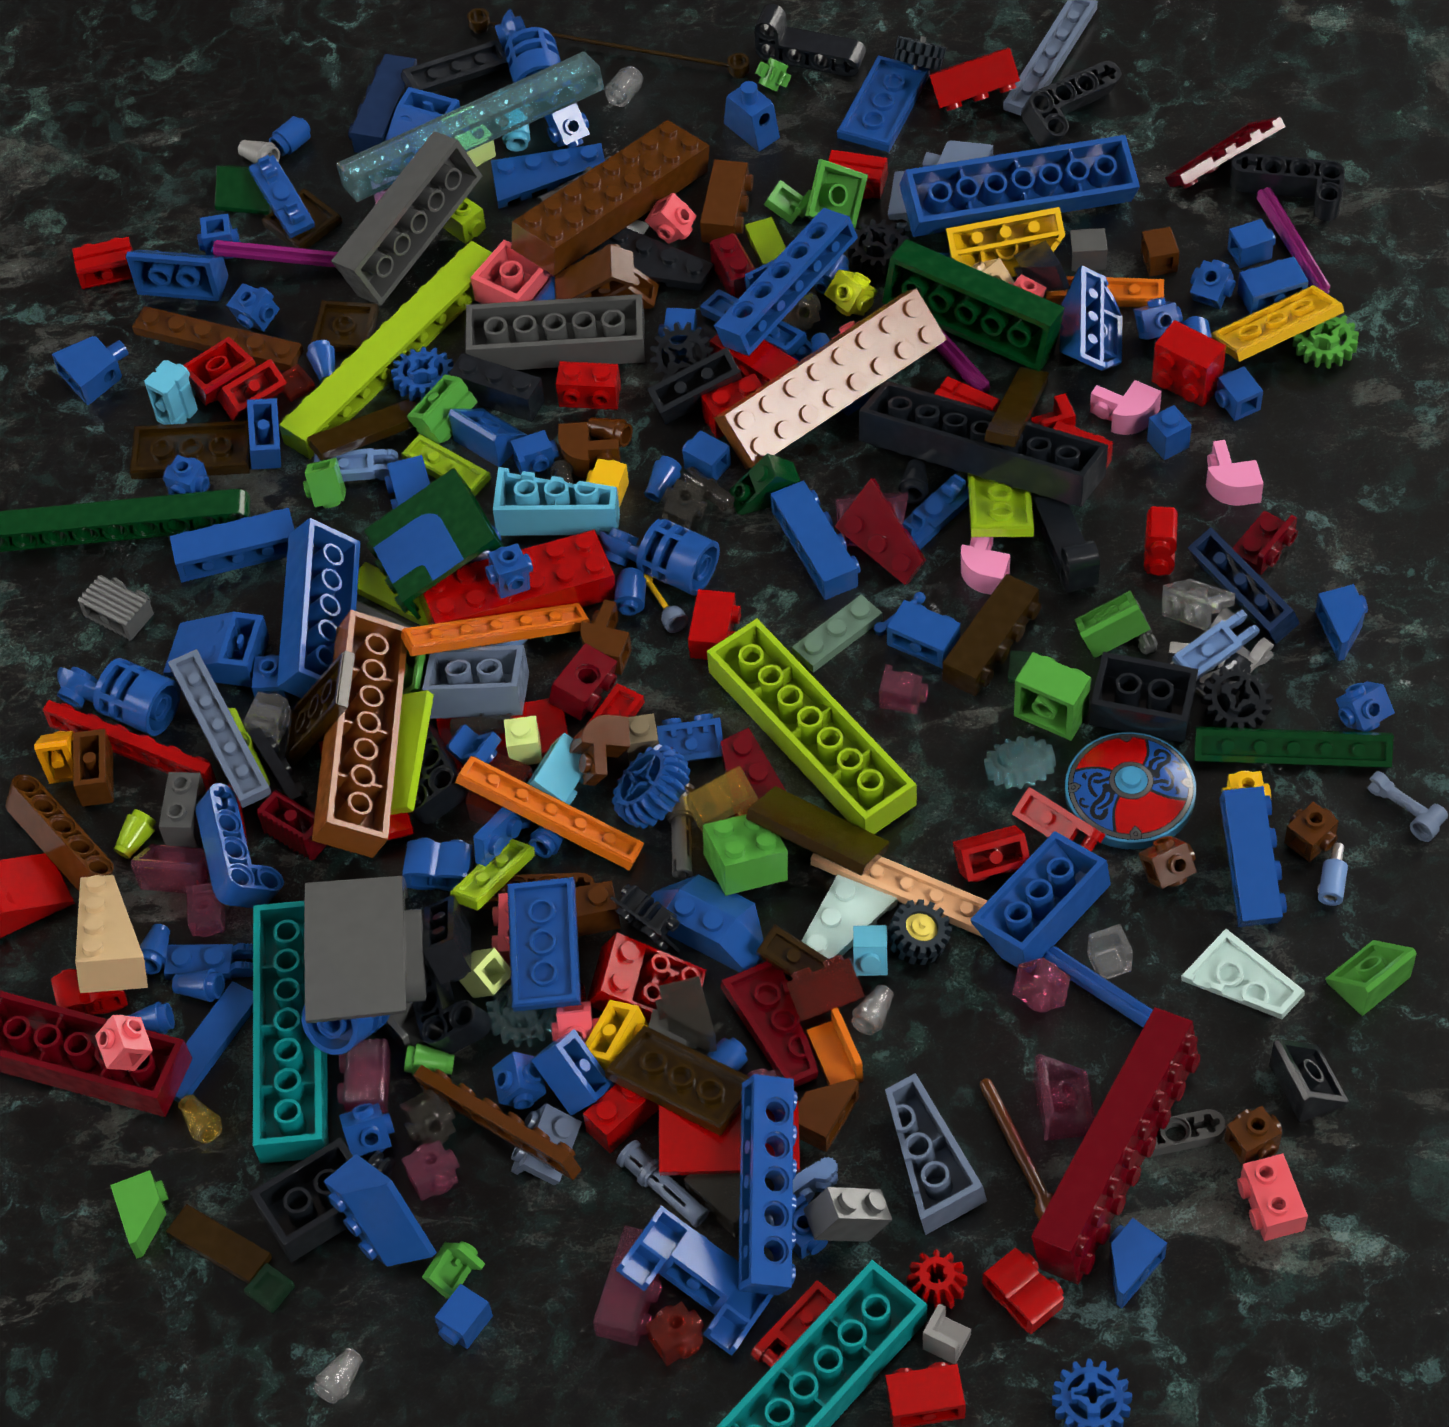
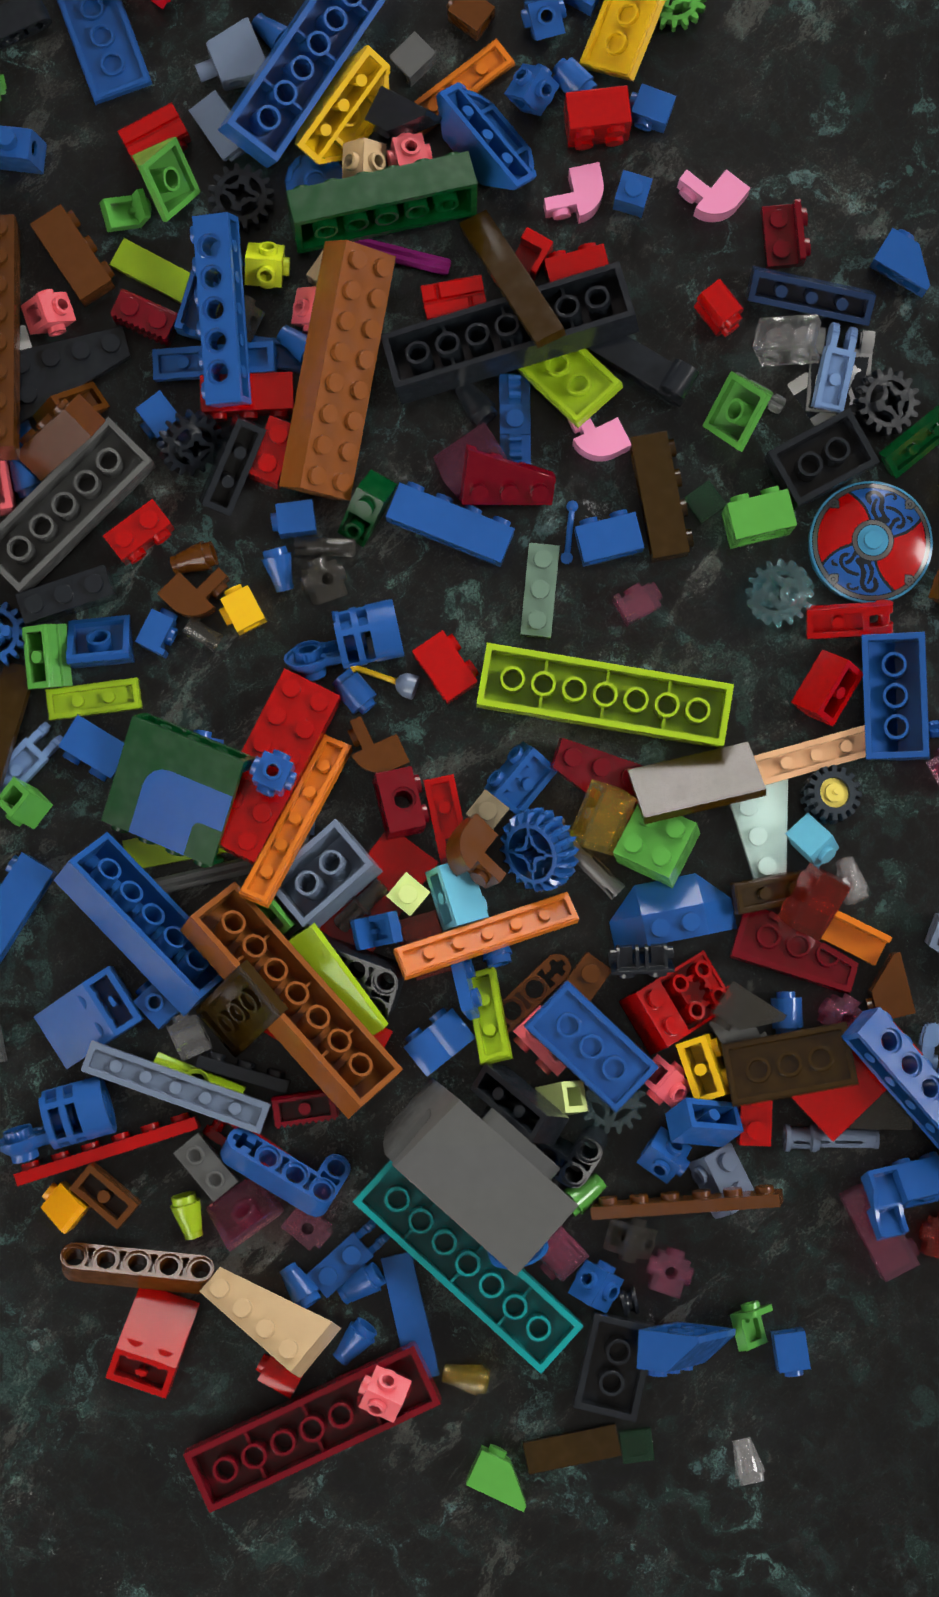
camera: 50 degrees left, 30 degrees up
medium azure wedge [493,467,620,536] -> none

